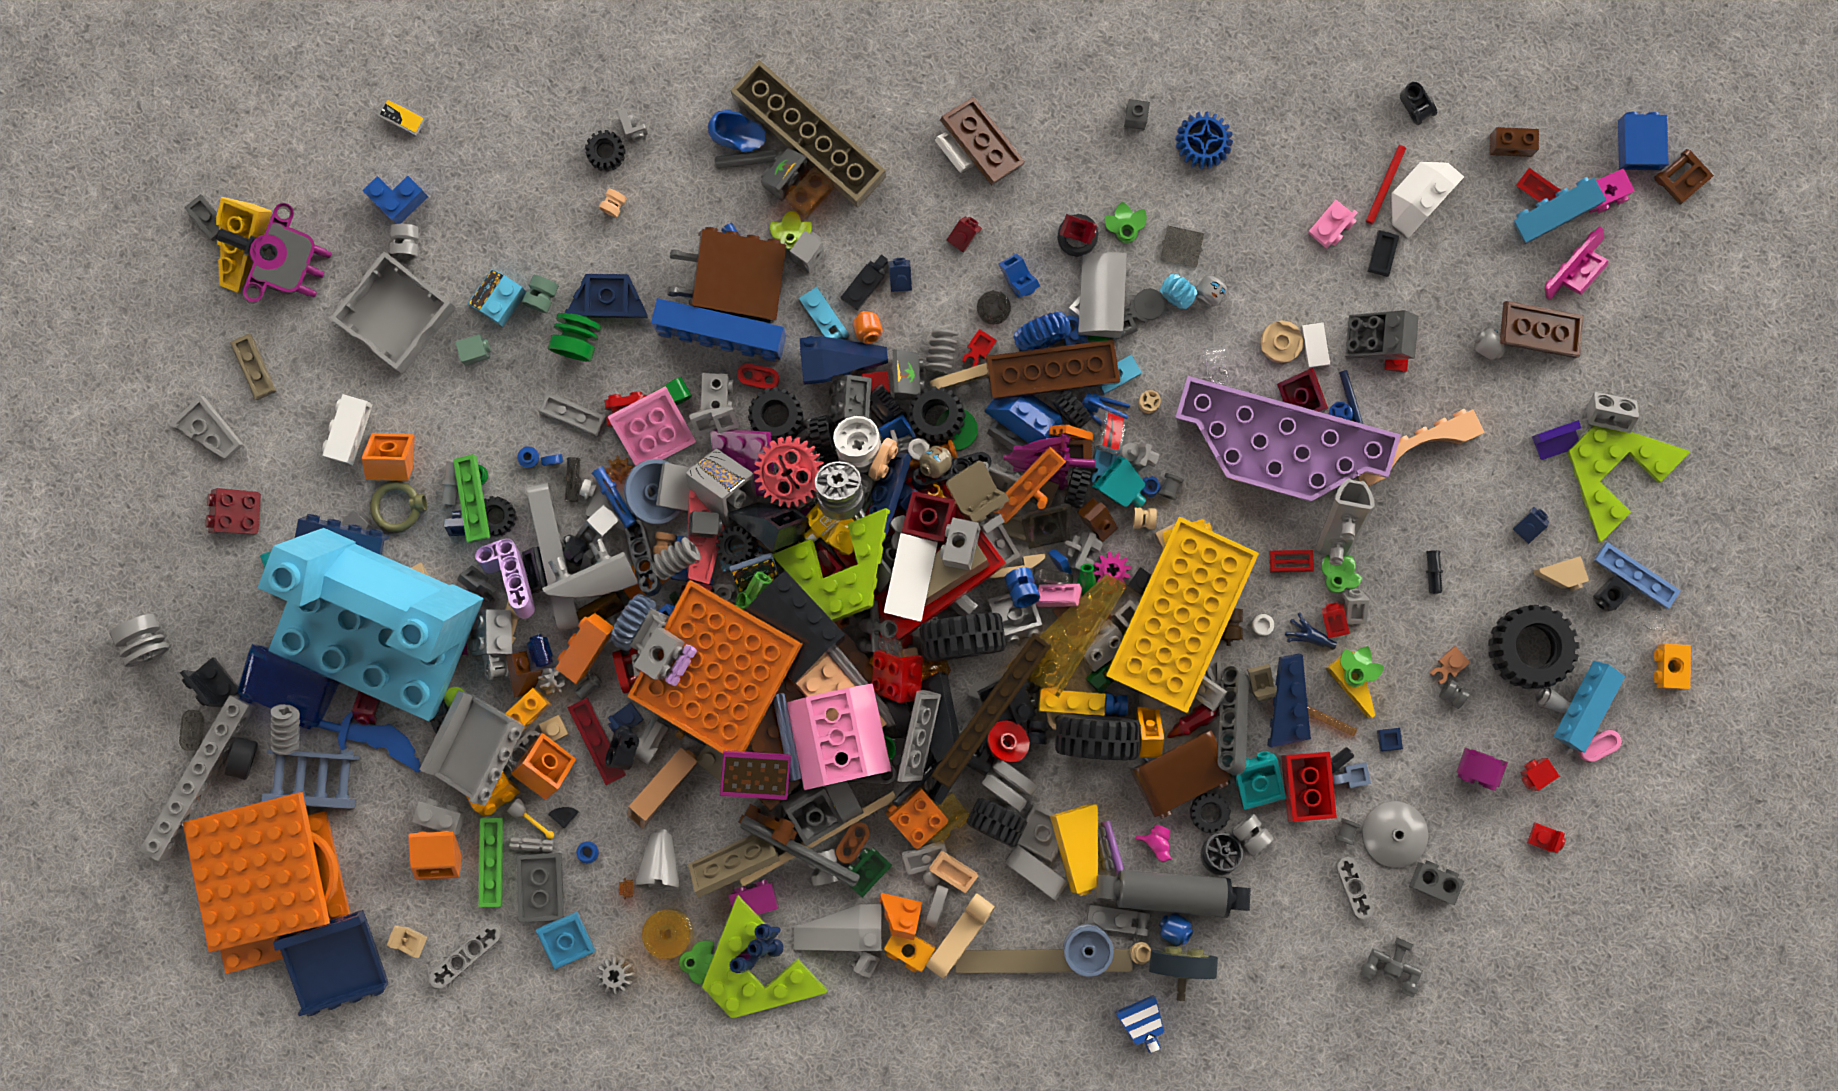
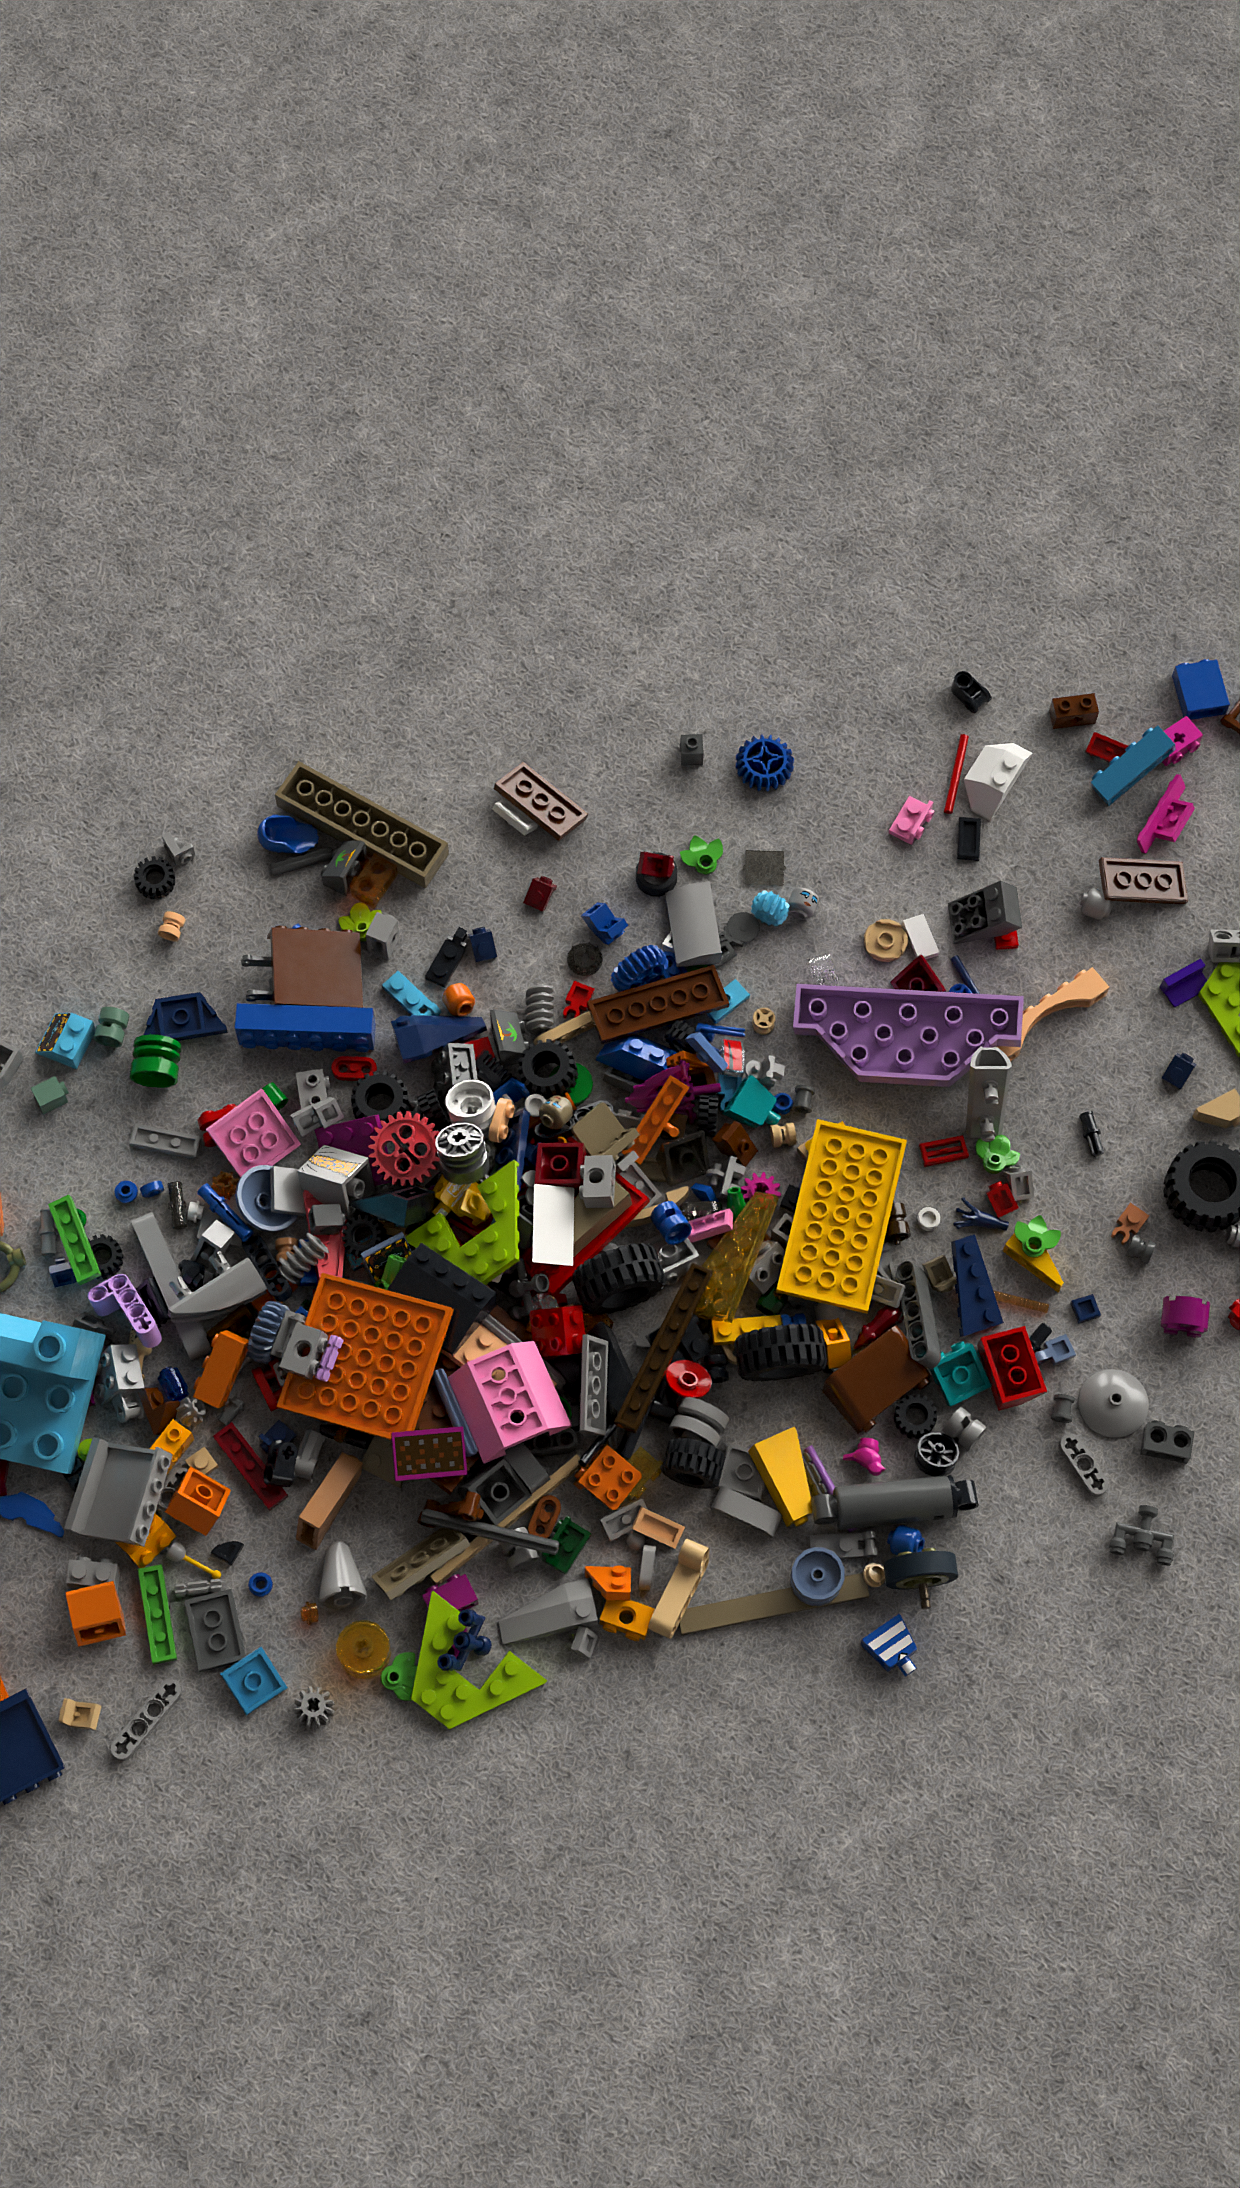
camera: 15 degrees left, 15 degrees down
none -> medium blue plate [685,1032,728,1073]

